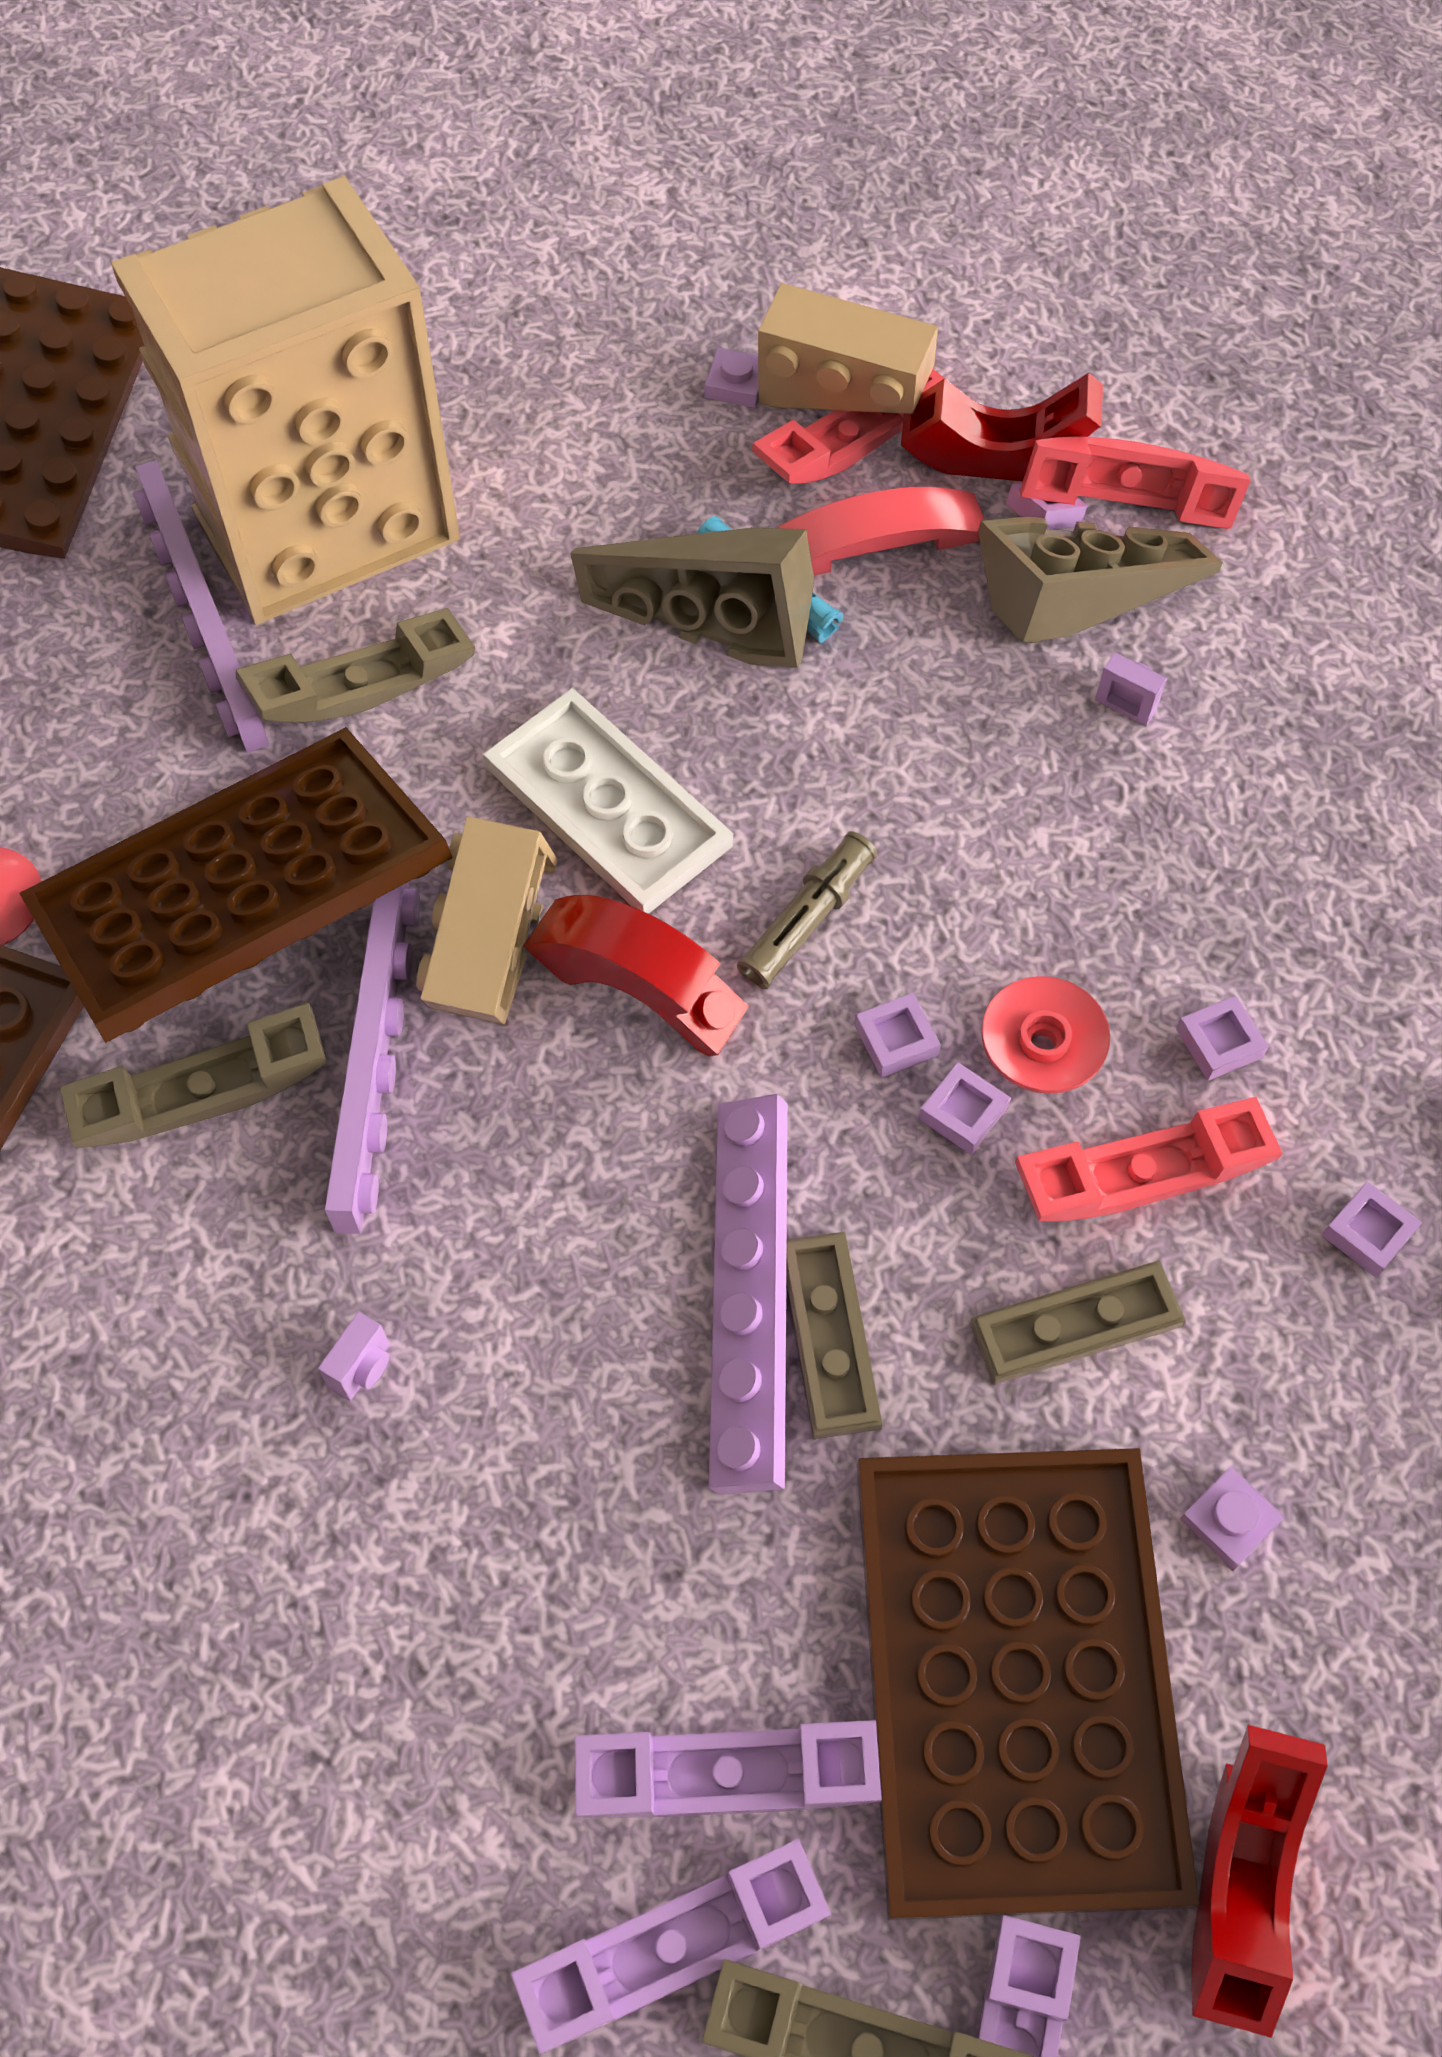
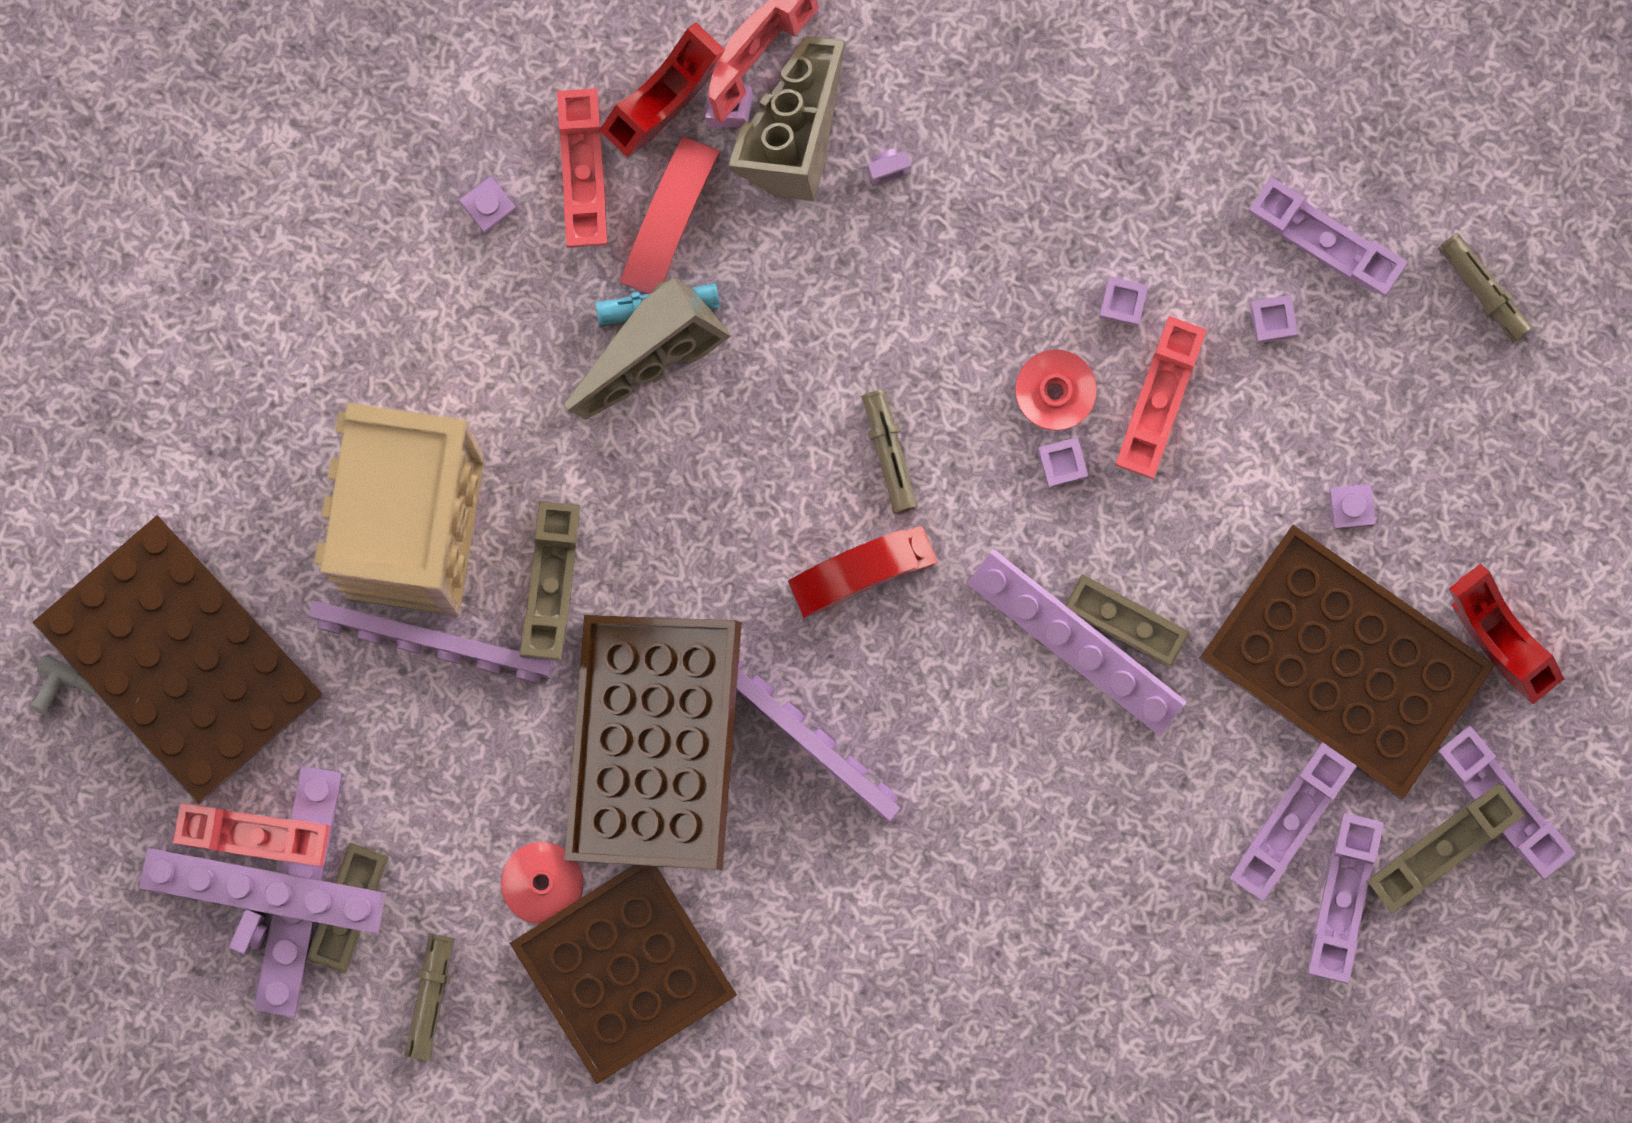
camera: 55 degrees left, 20 degrees up
dark tan slope [60,1002,327,1148] -> none
lavender plate [318,1311,390,1401] -> none
tan wedge [416,816,558,1025] -> none
white plate [483,688,734,914] -> none
tan wedge [758,282,938,414] -> none
lavender plate [854,992,941,1078] -> none
dark tan tile [970,1260,1186,1385] -> none

